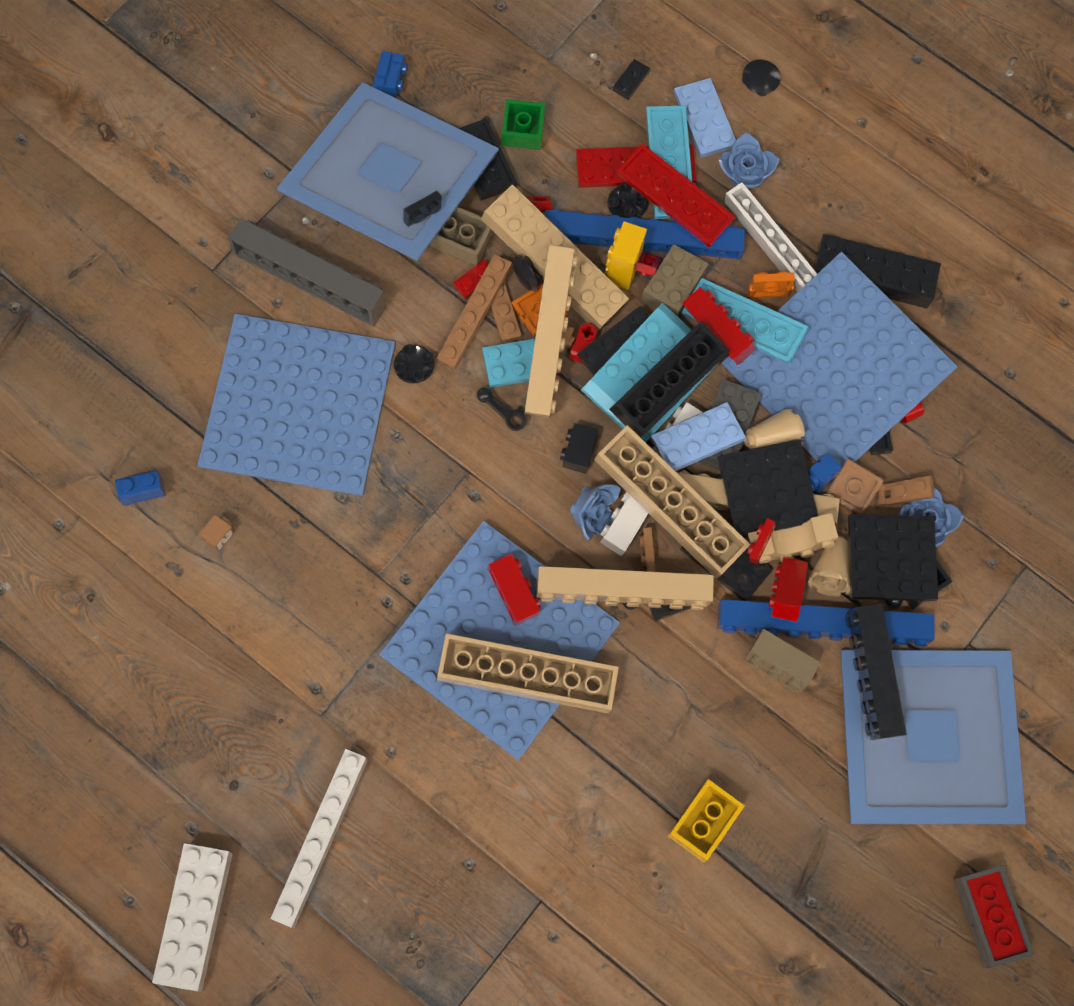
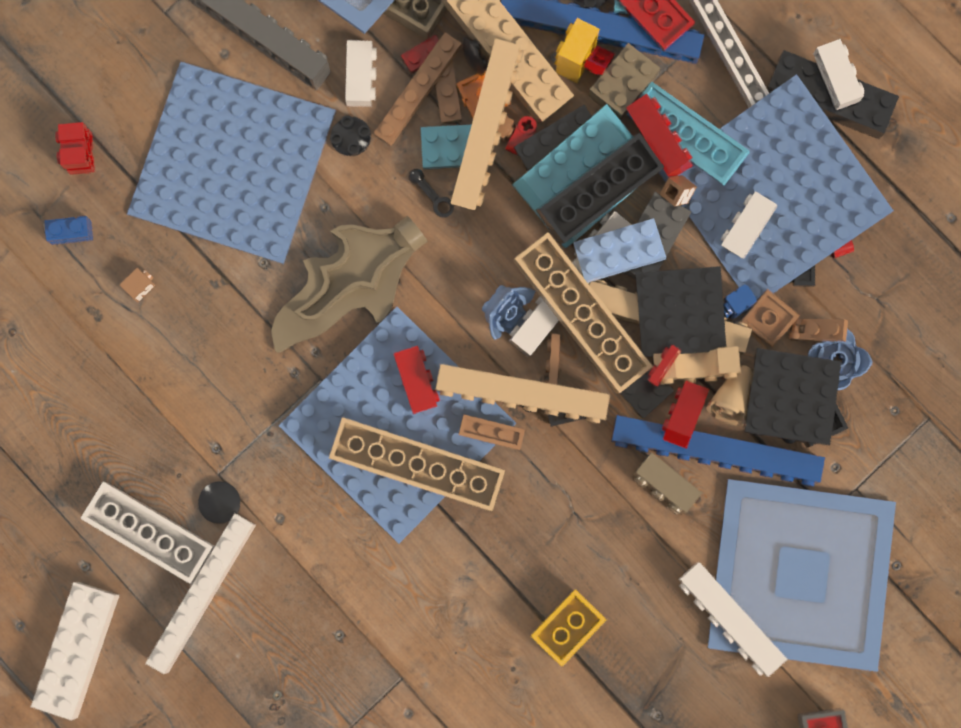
camera: 15 degrees right, 10 degrees up
black brick [560,423,598,474] -> none
tan cone [744,409,805,450] -> none
orange plate [747,271,795,299] -> none
black brick [845,603,907,740] -> none
none -> red brick [55,122,95,175]
none -> white brick [81,482,215,584]
none -> black dish [198,481,241,524]
none -> dark tan piece [271,215,428,353]
none -> white brick [345,41,377,107]
none -> medium nougat plate [458,414,525,450]
none -> medium nougat brick [659,175,697,207]
none -> white brick [678,562,787,677]
none -> white brick [721,191,778,259]
none -> white brick [813,39,864,110]

